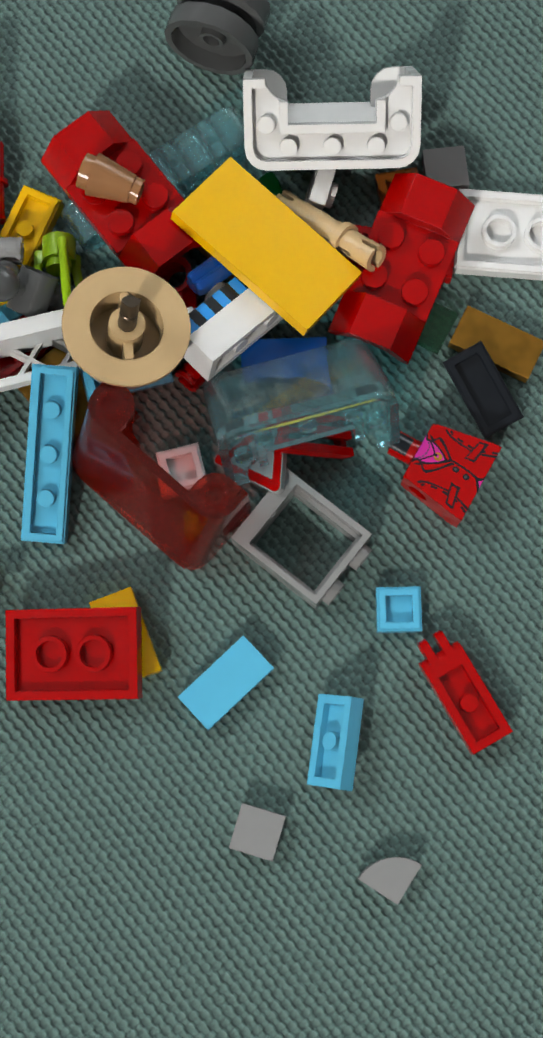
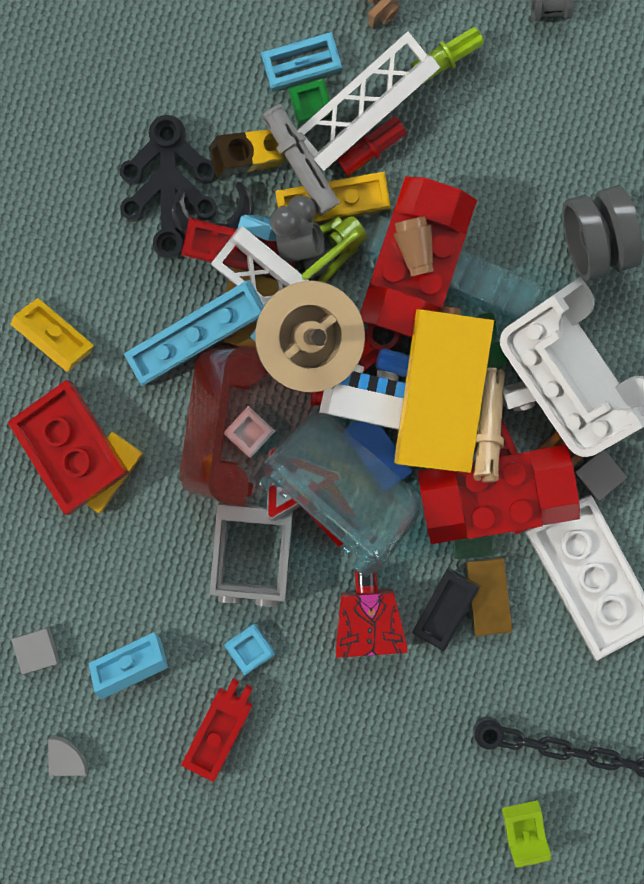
camera: 50 degrees right, 10 degrees up
medium azure tile [178,635,274,731] -> none

